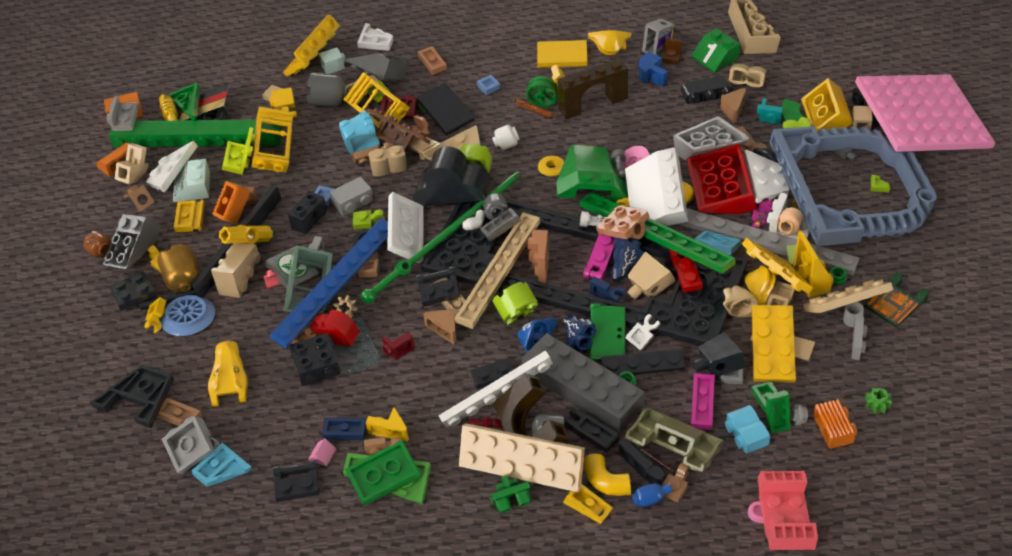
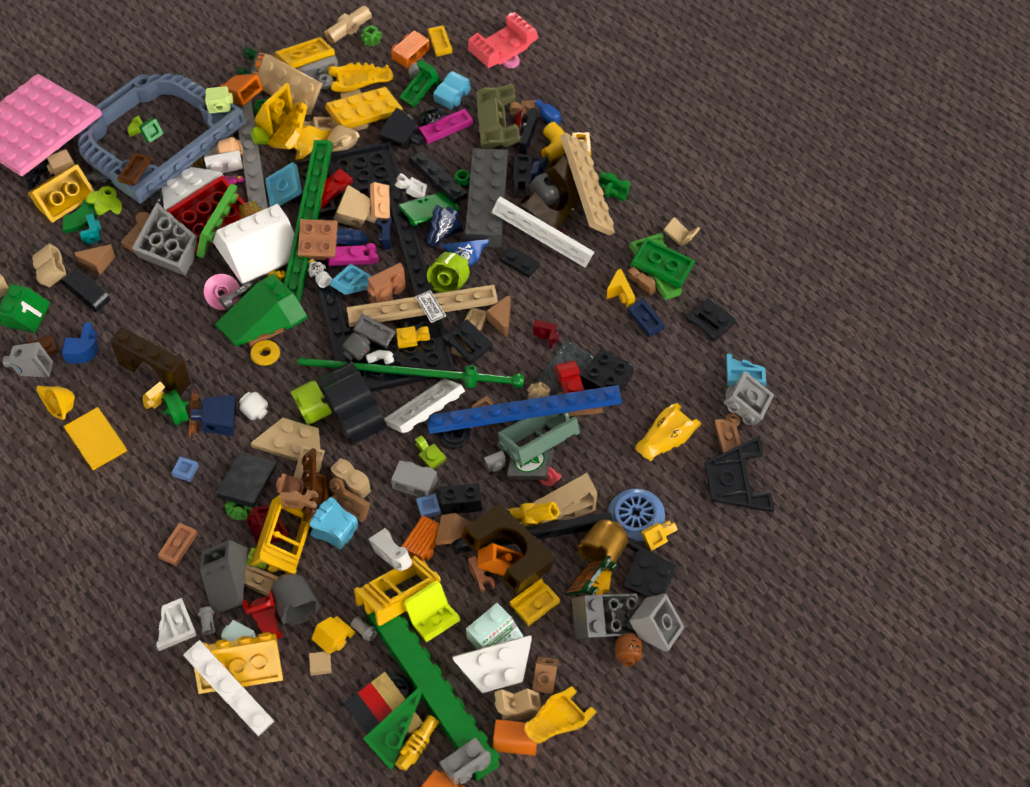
camera: 130 degrees left, 10 degrees up
bright pink slope [308,439,337,466] -> none
none -> reddish brown plate [117,153,152,186]
none -> tile [139,117,164,143]
none -> white bracket [183,640,275,736]
none -> dark blue torso [191,395,236,436]
none -> bright green wing [196,184,238,258]
none -> light grey pin [198,607,216,635]
none -> yellowish green brick [205,86,233,113]
none -> orange torso [220,74,263,106]
none -> clear yellow plate [238,201,262,219]
none -> red hair [242,591,283,639]
none -> yellow tile [275,37,335,68]
none -> medium nougat plate [280,490,318,508]
none -> light grey plate [316,74,333,89]
none -> tan piece [324,5,372,43]
none -> yellow animal [328,62,393,93]
none -> medium azure wing [330,264,371,295]
none -> white leg [369,528,412,571]
none -> light nougat plate [370,182,390,221]
none -> yellow plate [396,326,430,349]
none -> orange brick [401,515,439,562]
none -> white sticker [416,290,446,323]
none -> black gear [417,108,445,124]
none -> yellow plate [427,25,452,57]
none -> medium nougat slope [435,513,471,545]
none -> dark brown arch [461,503,556,594]
none -> yellow animal [524,686,597,743]
none -> dark blue plate [530,156,549,182]
none -> flag [564,555,618,596]
none -> light grey slope [630,593,684,652]
none -> tan bracket [663,217,700,246]

